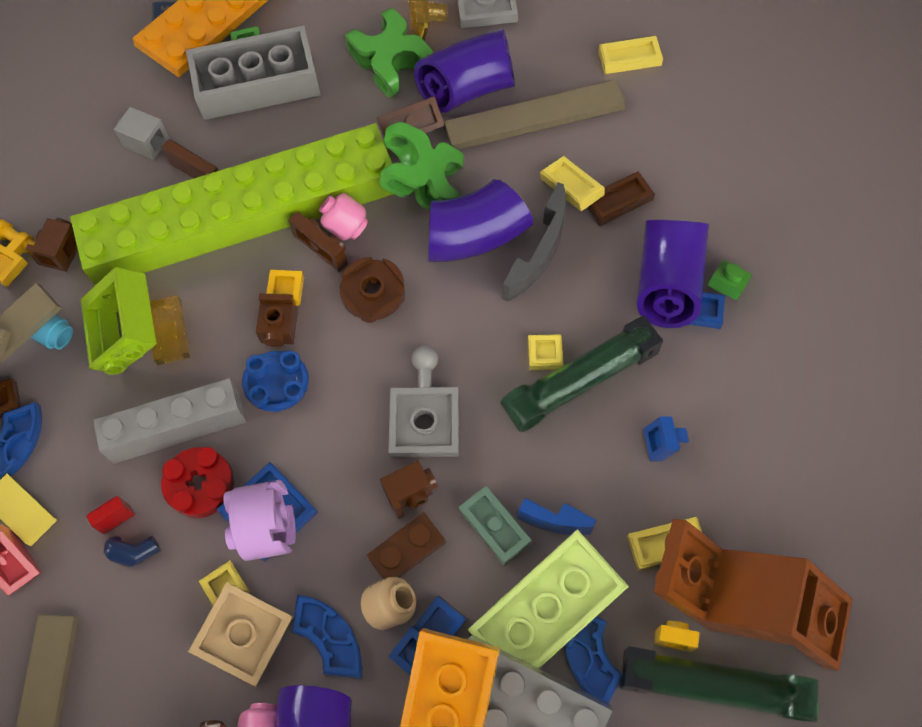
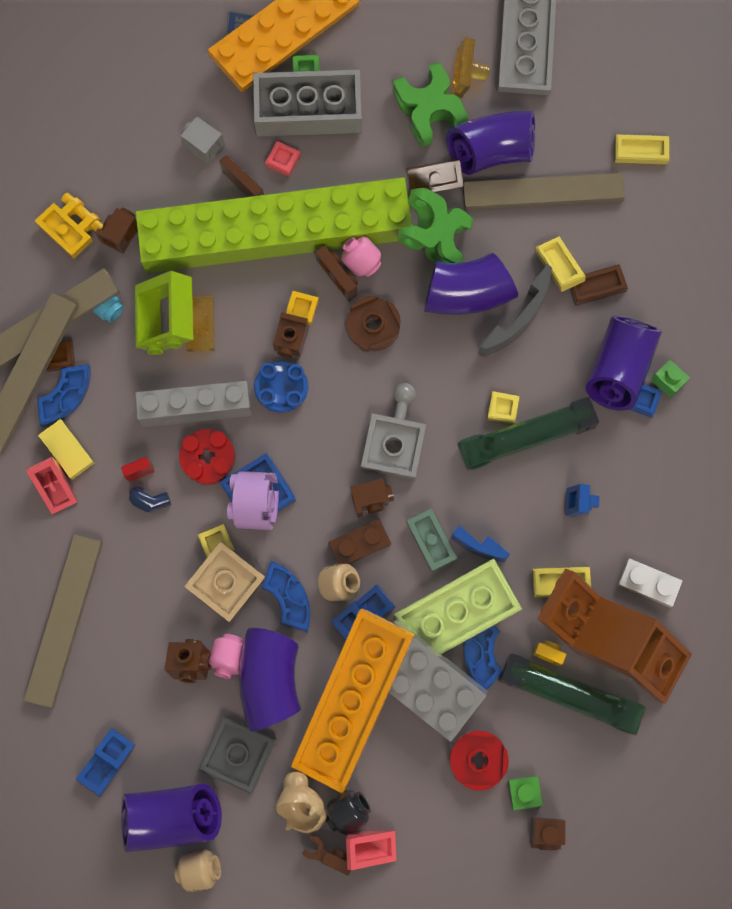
camera: 10 degrees right, 10 degrees up
none -> coral tile [265,141,301,177]
none -> white plate [617,558,683,608]

